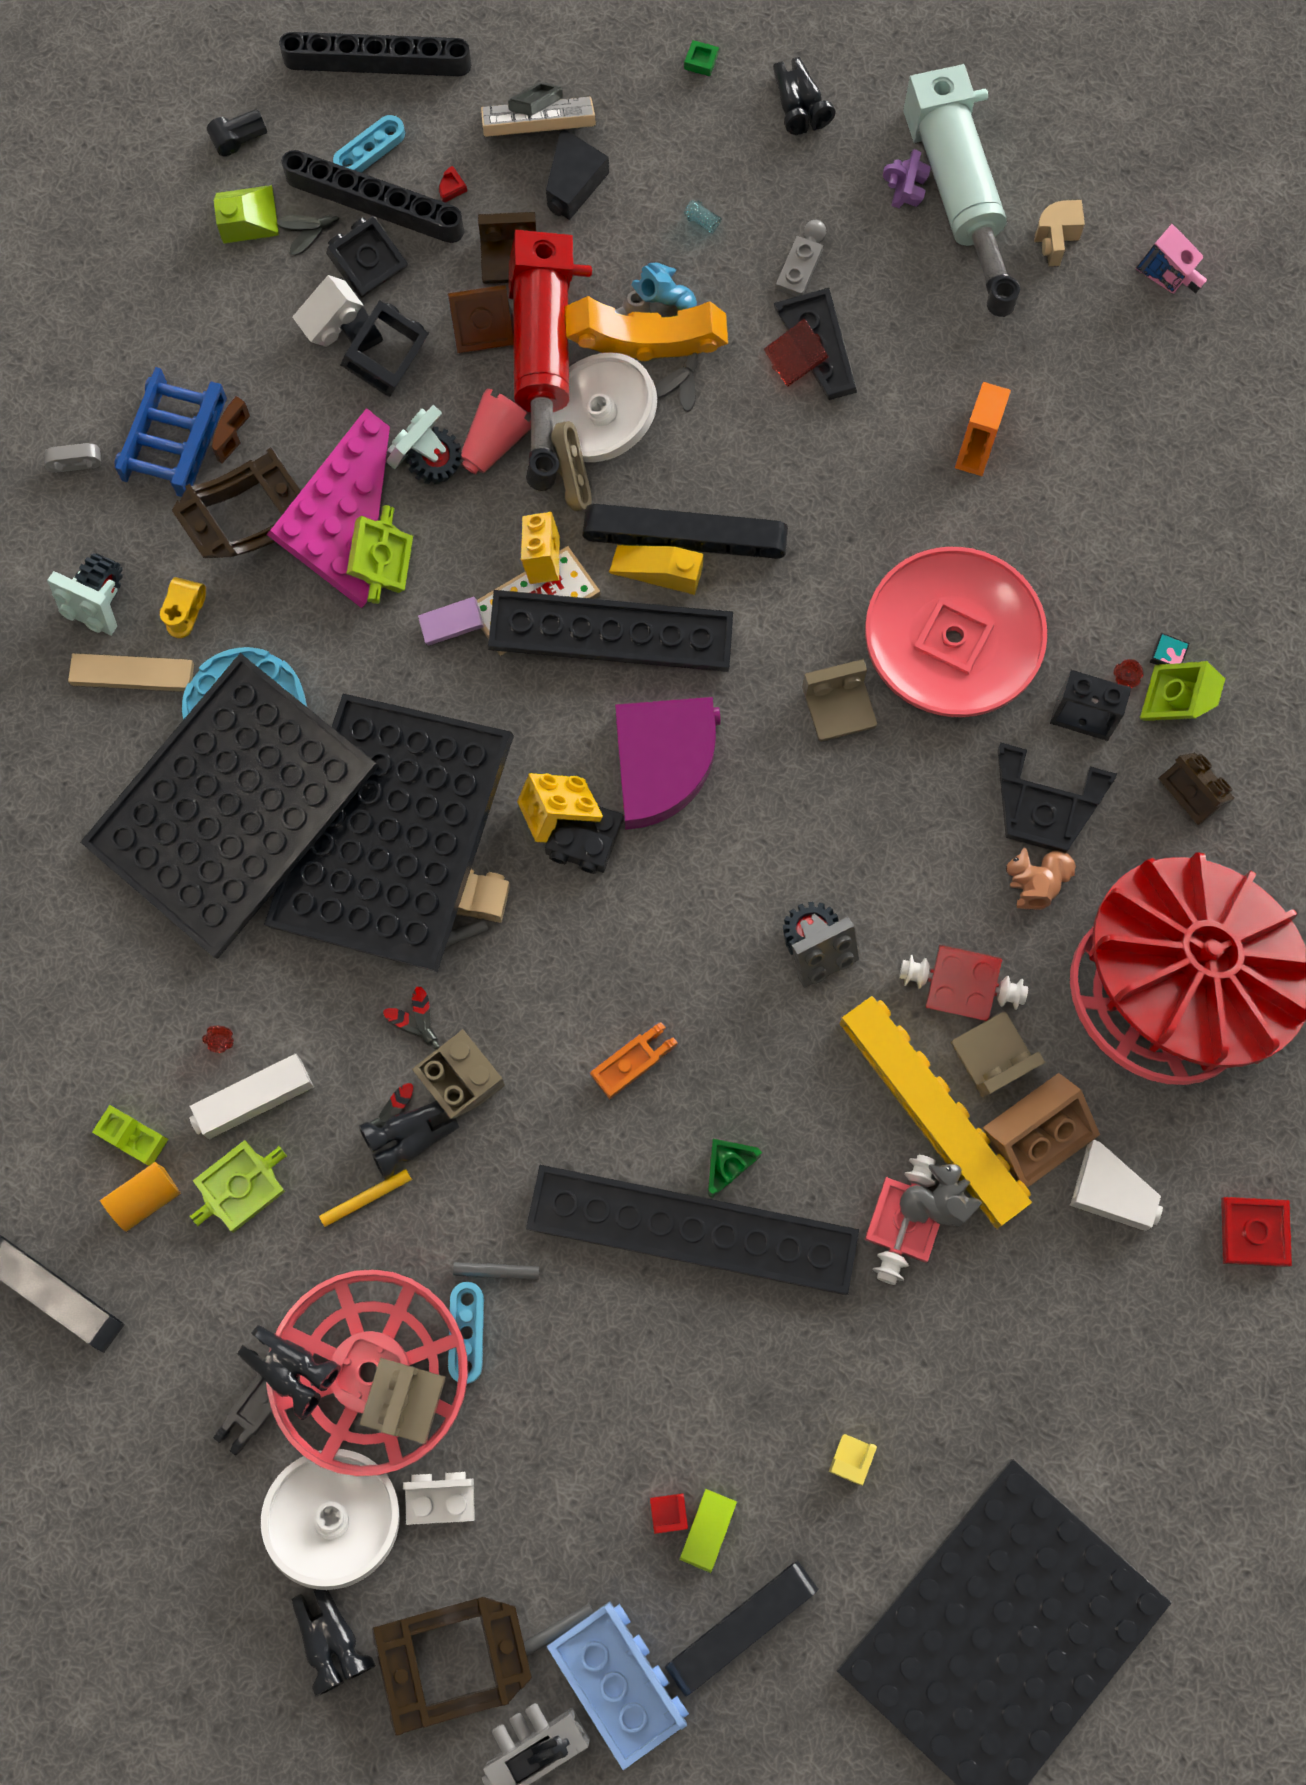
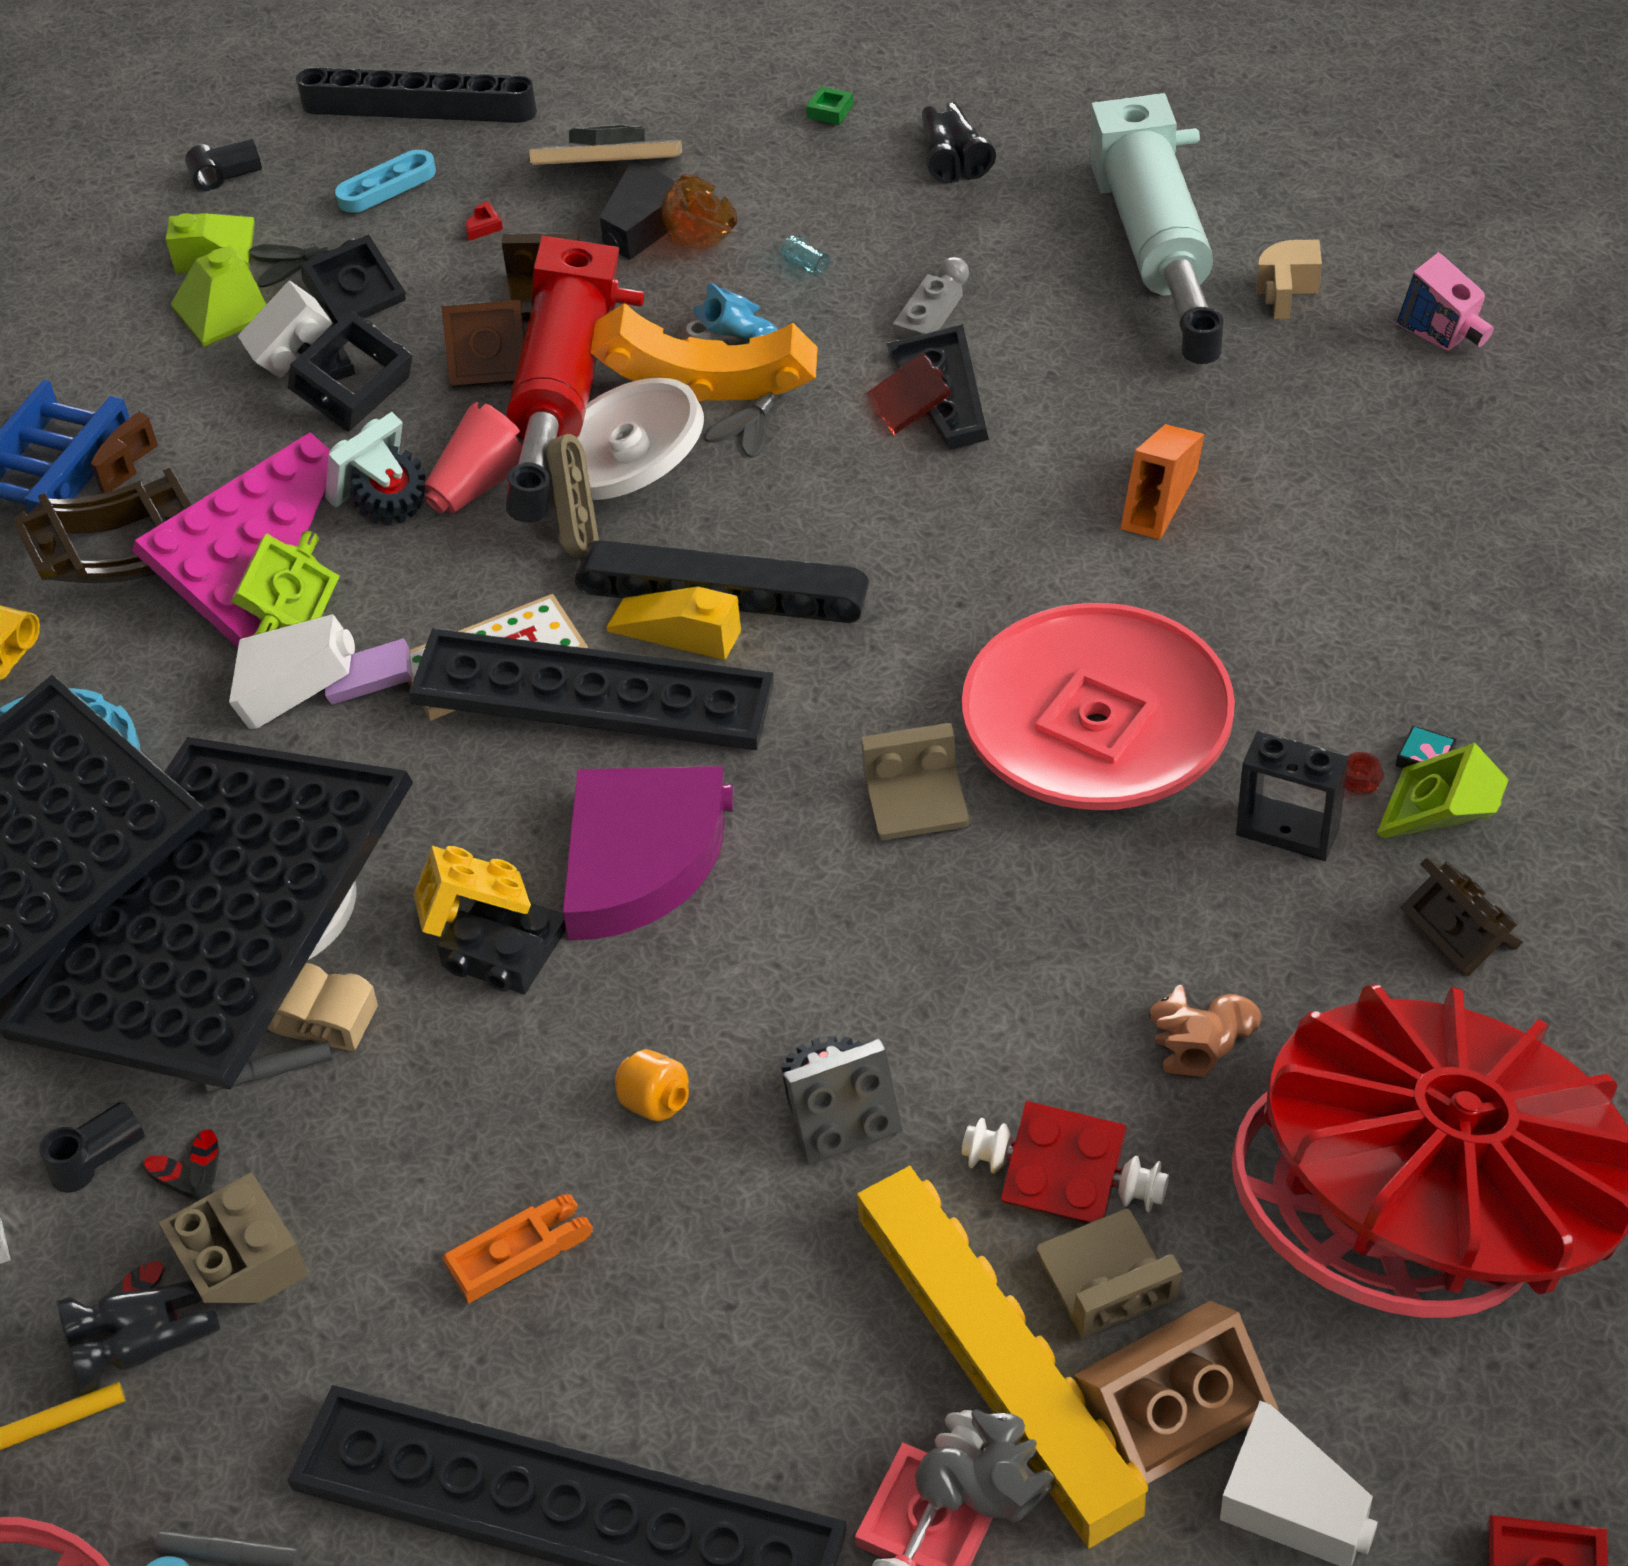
camera: 10 degrees right, 25 degrees down
black beam [281,150,464,243] -> none
yellow brick [521,512,560,584] -> none
green slope [708,1138,762,1198] -> none
medium lavender hips [883,149,931,208] -> none
black wing [998,742,1117,853] -> none
none -> black piece [39,1102,145,1193]
none -> lime slope [171,245,267,347]
none -> white slope [229,614,355,729]
none -> light orange head [615,1049,689,1122]
none -> clear orange cylinder [661,174,738,250]

